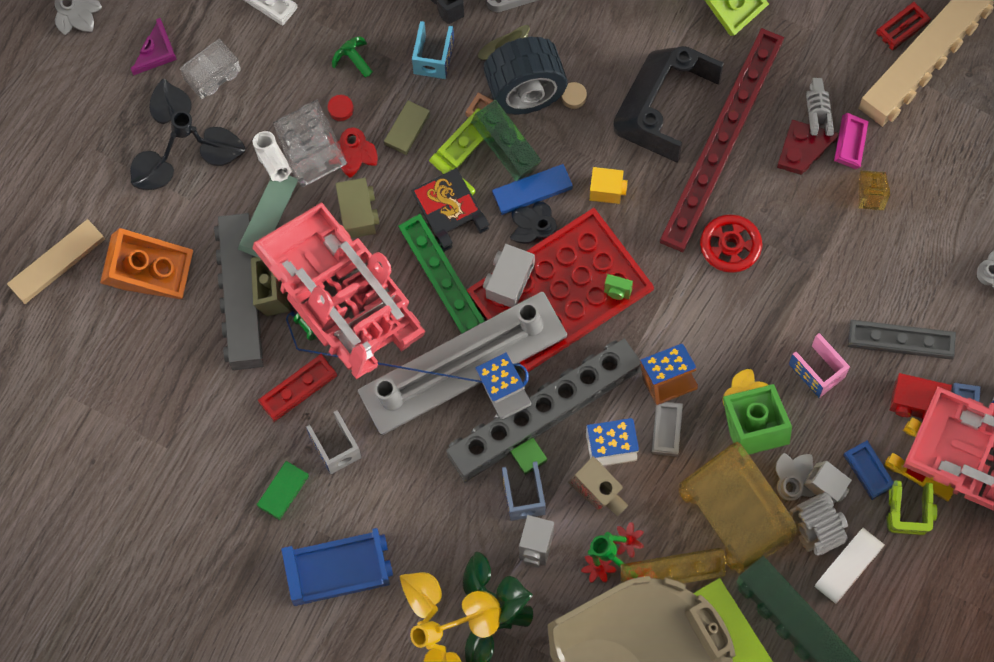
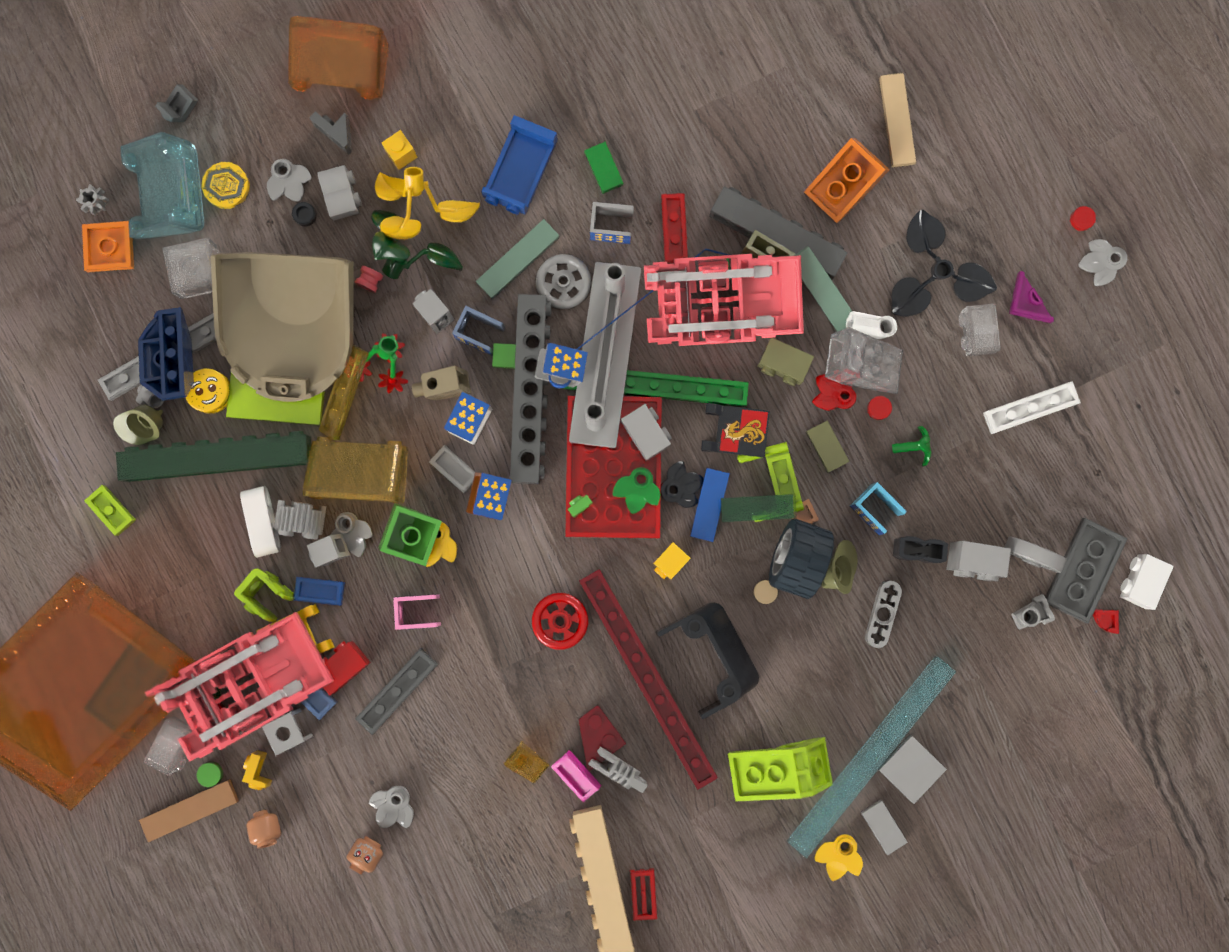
camera: 120 degrees right, 15 degrees up
none -> coral wheel [354,266,383,293]
none -> sand green tile [476,219,560,299]
none -> light grey plate [536,254,591,309]
none -> green plate [613,467,660,514]
none -> red tile [1070,206,1096,231]

